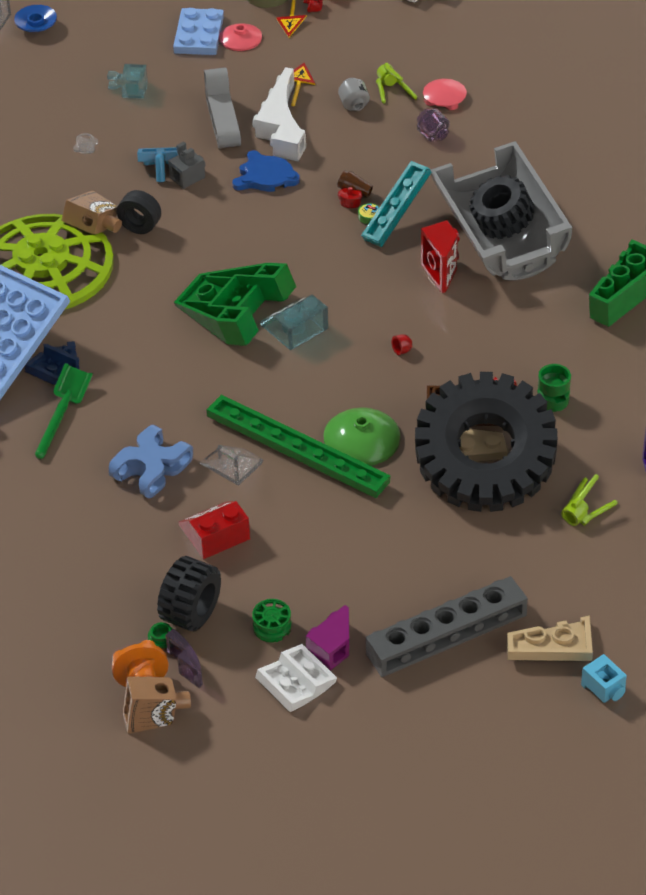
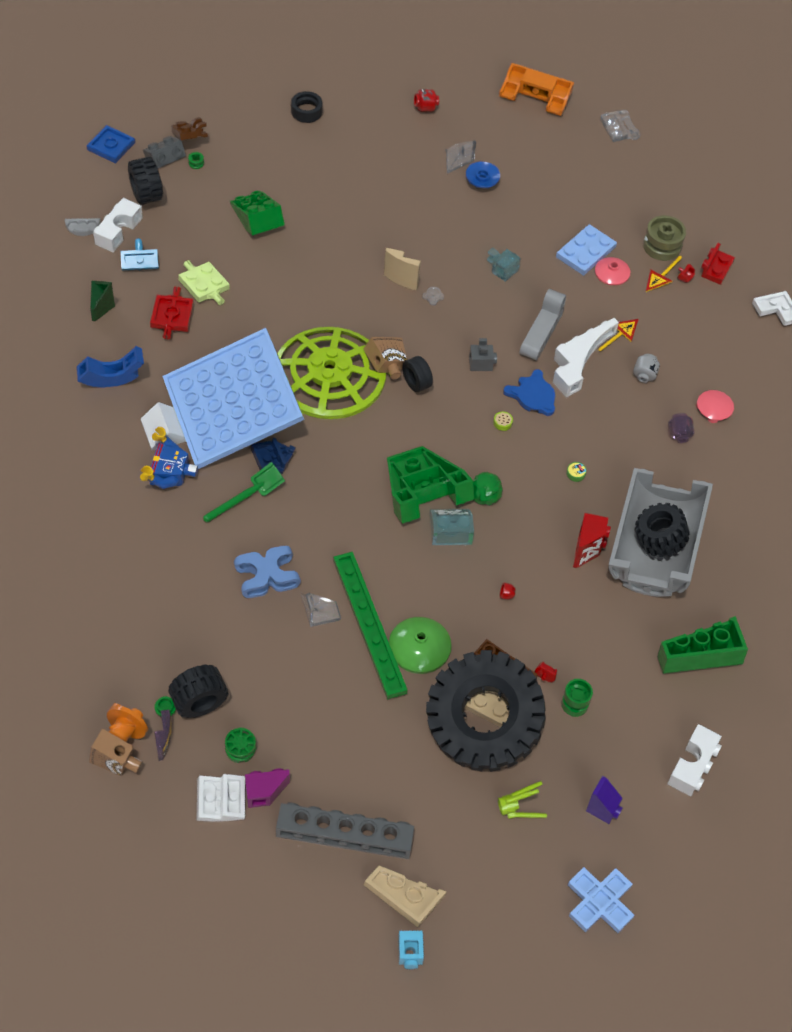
camera: 30 degrees right, 10 degrees up
dark azure plate [137,147,178,182] -> none
red slope [179,501,250,560] -> none
reddish brown cone [337,170,373,198] -> none
red piece [338,187,362,209] -> none
teal tile [361,161,432,247] -> none
lime plant [376,63,417,104] -> none
none -> tan slope [384,248,420,290]
none -> green hair [473,472,503,506]
none -> tile [493,411,513,431]

